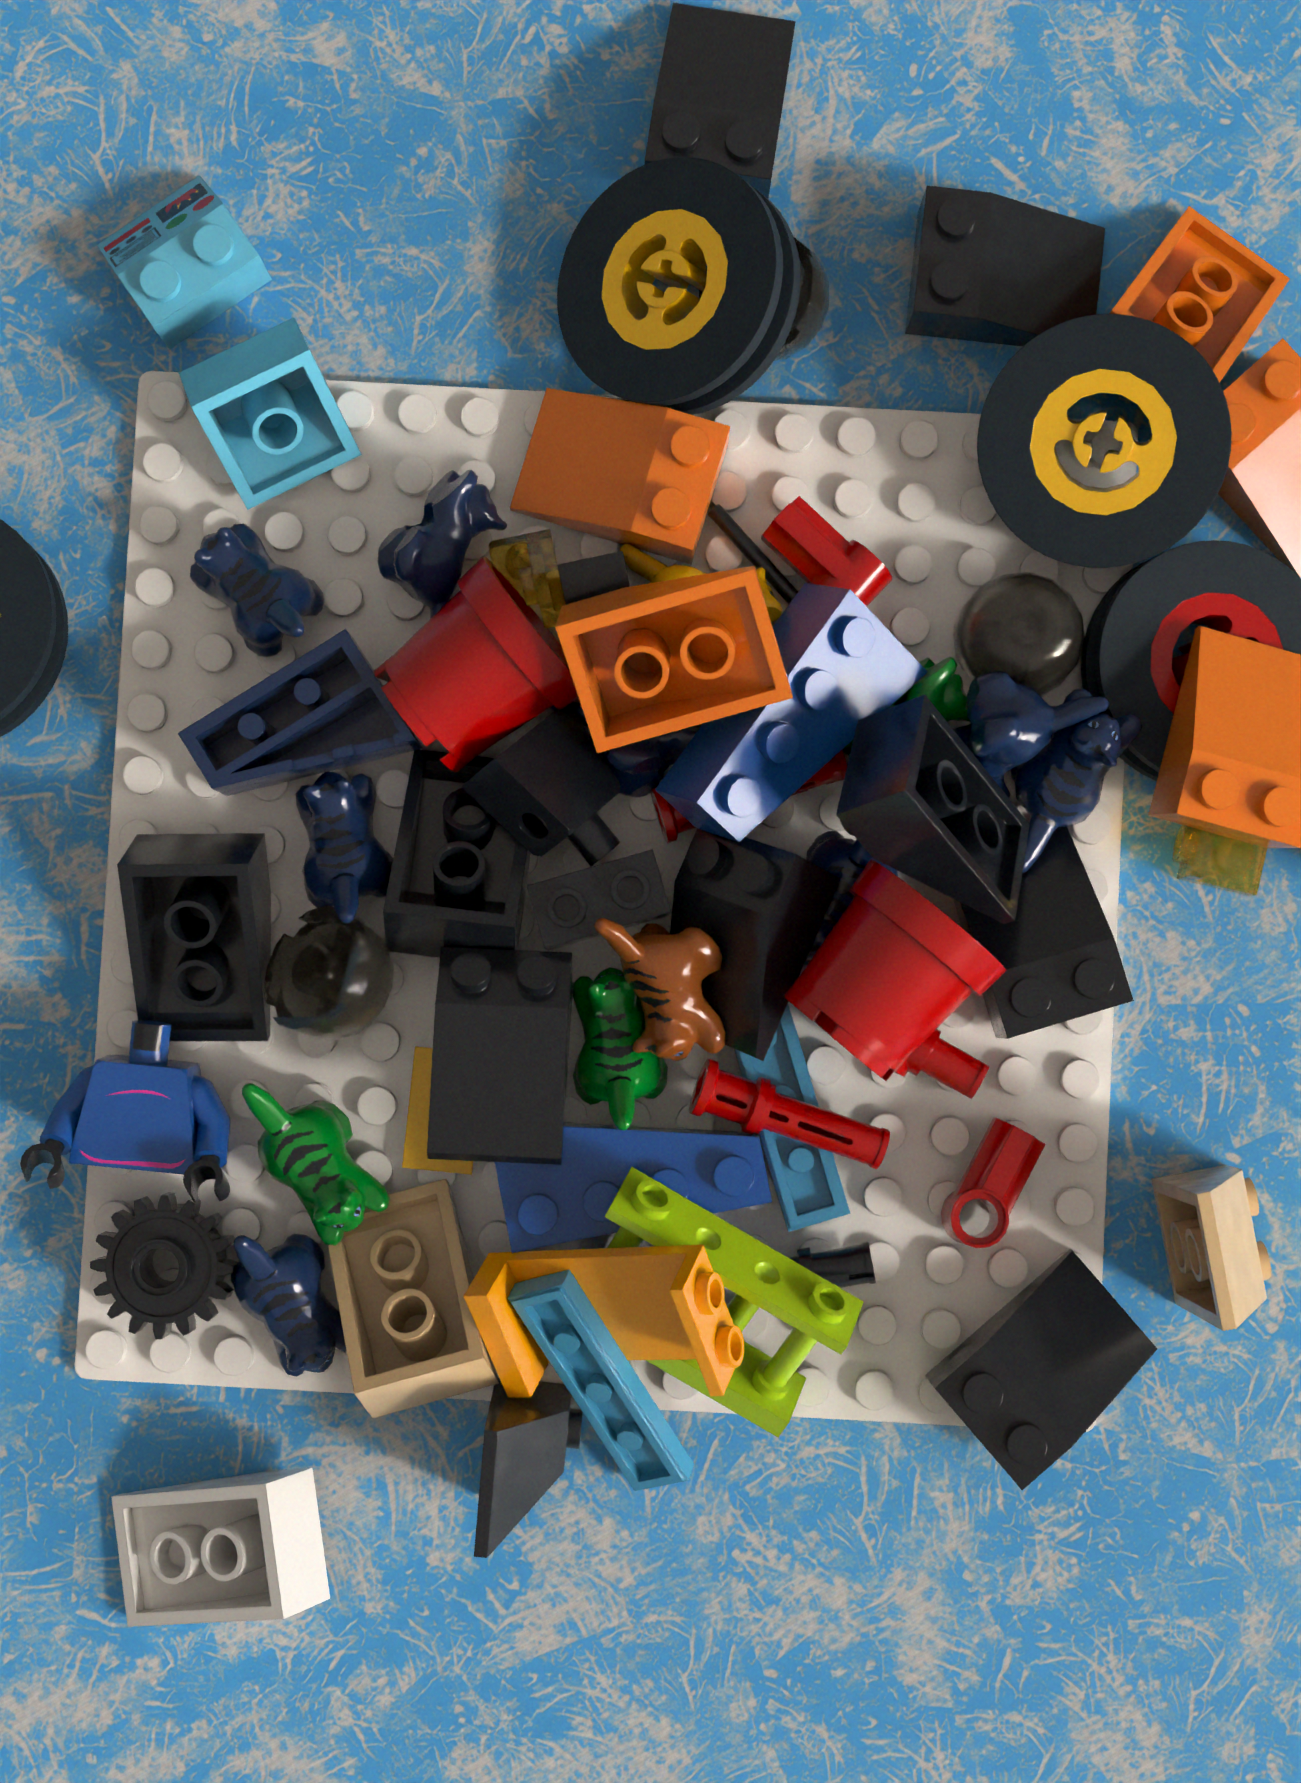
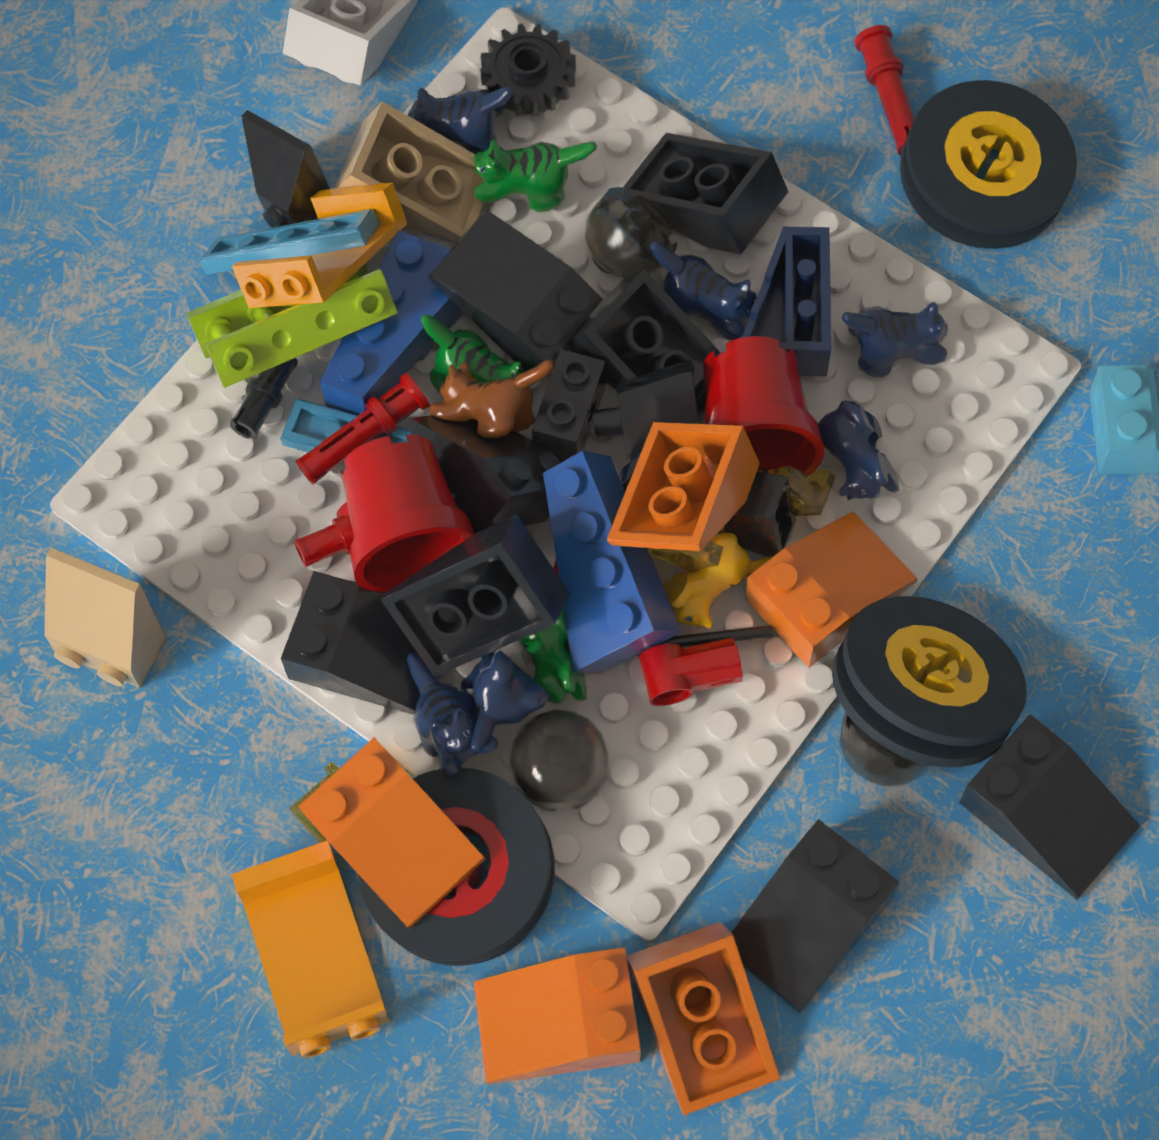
camera: 125 degrees right, 20 degrees down
blue torso [20,1020,231,1203] -> none
medium azure slope [179,318,362,510] -> none
black slope [925,1249,1157,1490] -> none
red piece [941,1117,1046,1248] -> none
black wheel [977,314,1232,568] -> none

